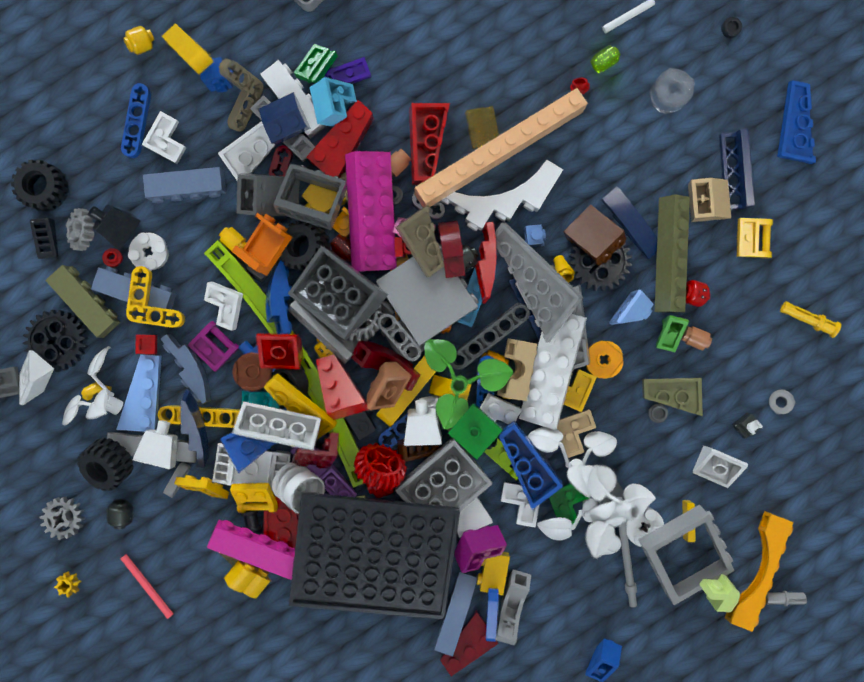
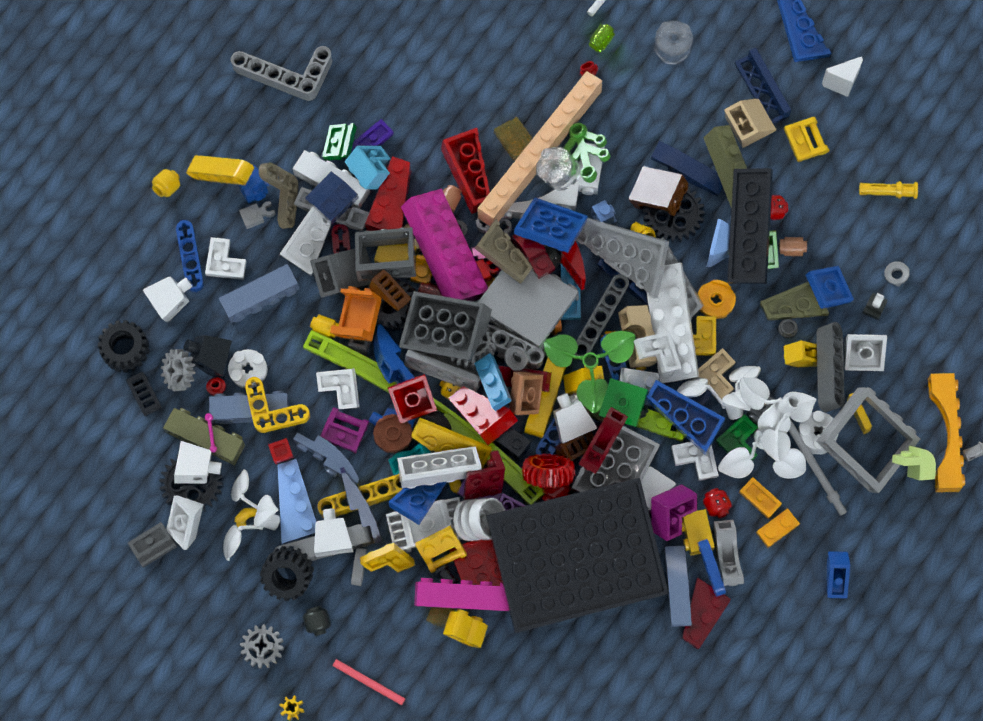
camera: 20 degrees left, 15 degrees down
none -> white torso [143,276,193,323]
none -> white torso [174,441,222,484]
none -> dark pink hinge [205,413,217,453]
none -> light grey plate [239,201,275,229]
none -> reddish brown slope [369,269,411,311]
none -> dark azure plate [474,353,512,411]
none -> light grey piece [505,346,530,371]
none -> blue plate [514,197,588,253]
none -> clear brick [536,147,580,191]
none -> bright green plant [559,123,611,183]
none -> dark red arch [579,407,628,474]
none -> white plate [634,332,682,374]
none -> red head [703,488,732,519]
none -> black plate [727,168,773,284]
none -> light orange plate [739,477,782,519]
none -> light orange plate [756,508,800,548]
none -> yellow slope [784,340,817,368]
none -> blue plate [806,266,854,309]
none -> dark grey beam [817,322,845,413]
none -> white slope [822,56,863,97]

